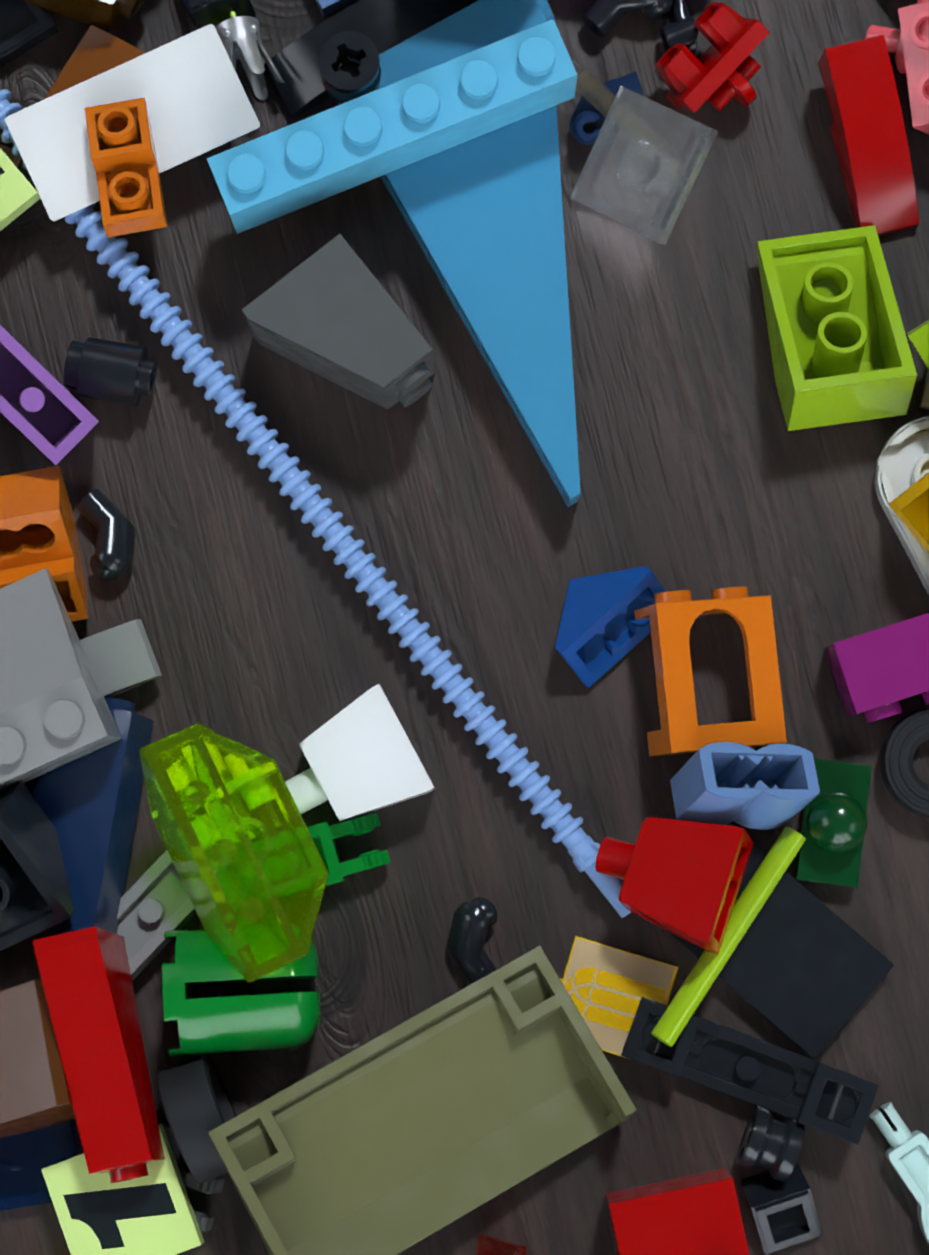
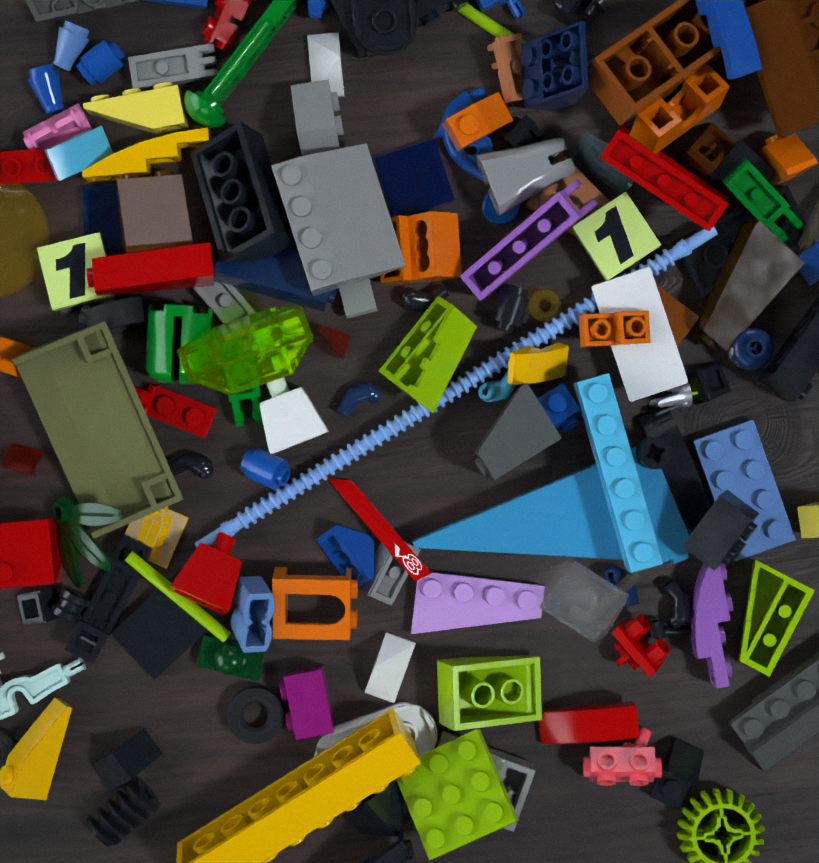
camera: 90 degrees right, 5 degrees up
none -> dark green plant [52,497,123,588]
none -> red hinge [134,384,218,438]
none -> blue brick [240,449,290,490]
none -> clear red slope [319,325,352,361]
none -> red sticker [328,478,431,582]
none -> dark blue arm [336,382,382,418]
none -> light grey slope [358,540,421,606]
none -> white slope [364,632,416,703]
none -> lime wedge [379,296,477,413]
none -> lavender wing [411,571,545,634]
none -> medium azure arm [478,370,516,402]
none -> yellow slope [507,342,569,385]
none -> clear yellow plate [529,289,561,322]
none -> blue brick [538,383,582,433]

